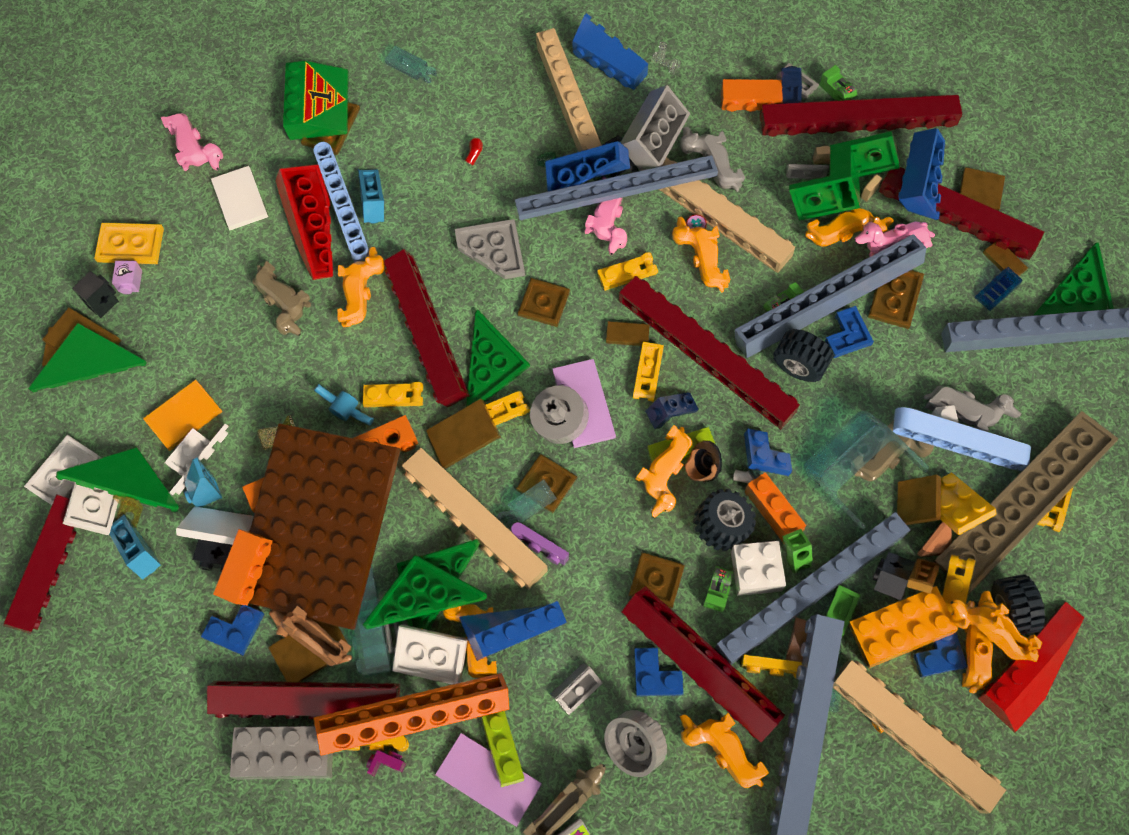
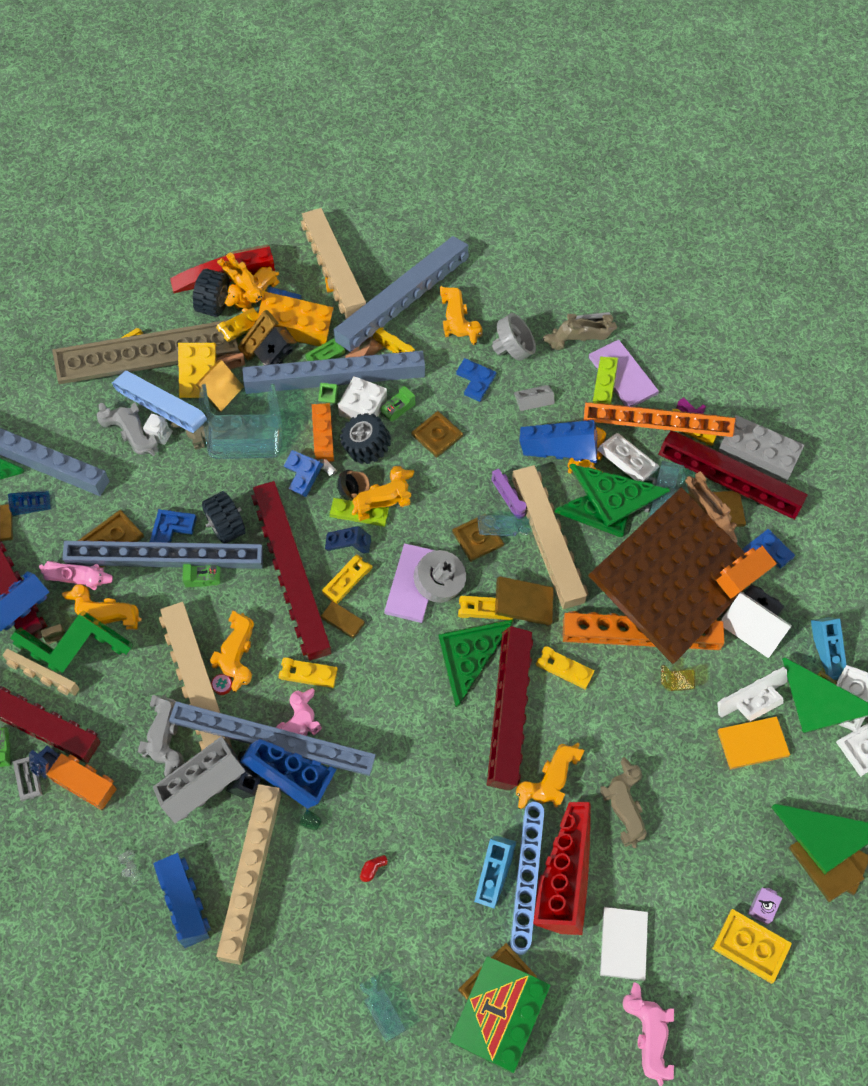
camera: 155 degrees left, 5 degrees down
black brick [72,271,119,318] -> none
dark azure slope [184,458,222,507] -> none
dark azure piece [314,384,374,426] -> none
light grey plate [455,219,525,279] -> none
pearl gold tile [518,278,570,327] -> none
dark red brick [621,586,785,742] -> none
light grey slope [786,164,829,179] -> none

